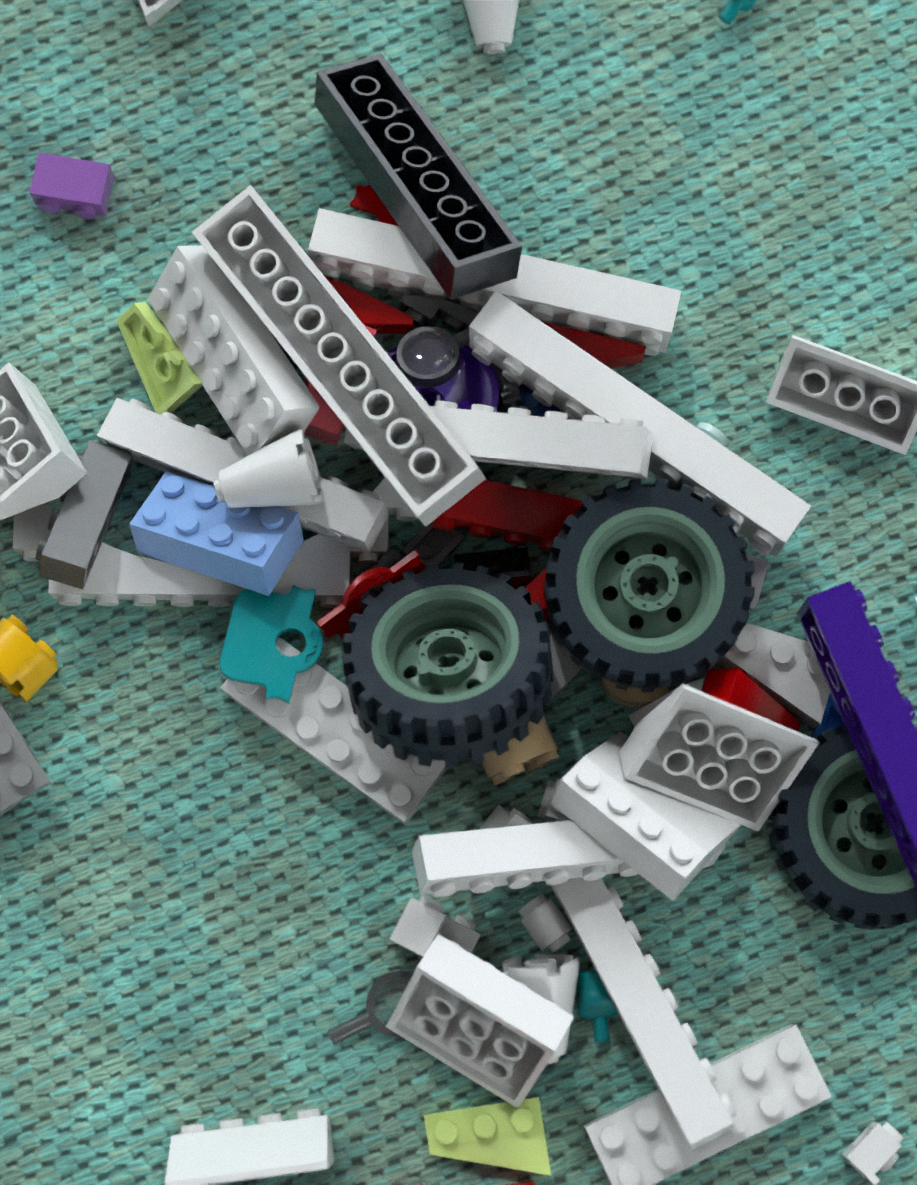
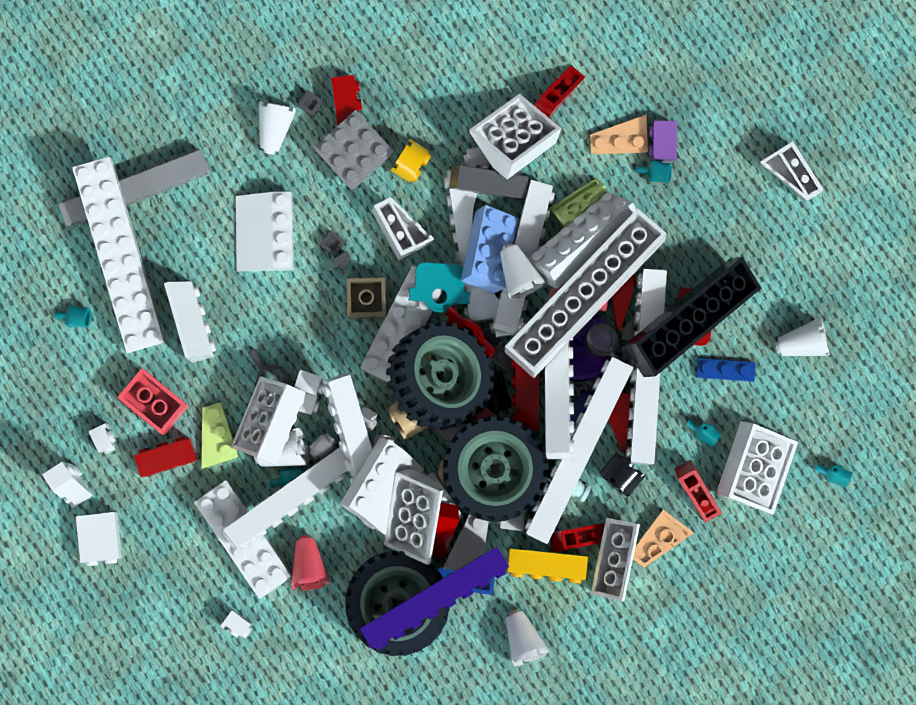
camera: 80 degrees right, 5 degrees up
none -> white slope [236,192,294,272]
none -> coral cone [291,535,330,591]
none -> dark grey plate [320,230,346,257]
none -> dark grey plate [331,251,352,270]
none -> dark tan brick [347,277,387,319]
none -> white wedge [372,197,434,261]
none -> yellow brick [507,549,588,584]
none -> red slope [550,523,605,553]
none -> light nougat wing [590,114,648,155]
none -> black brick [599,452,646,497]
none -> light nougat wing [633,510,694,568]
none -> teal piece [636,160,672,183]
none -> red slope [674,460,722,523]
none -> teal piece [686,419,722,448]
none -> blue plate [696,358,756,382]
none -> white slope [716,421,798,514]

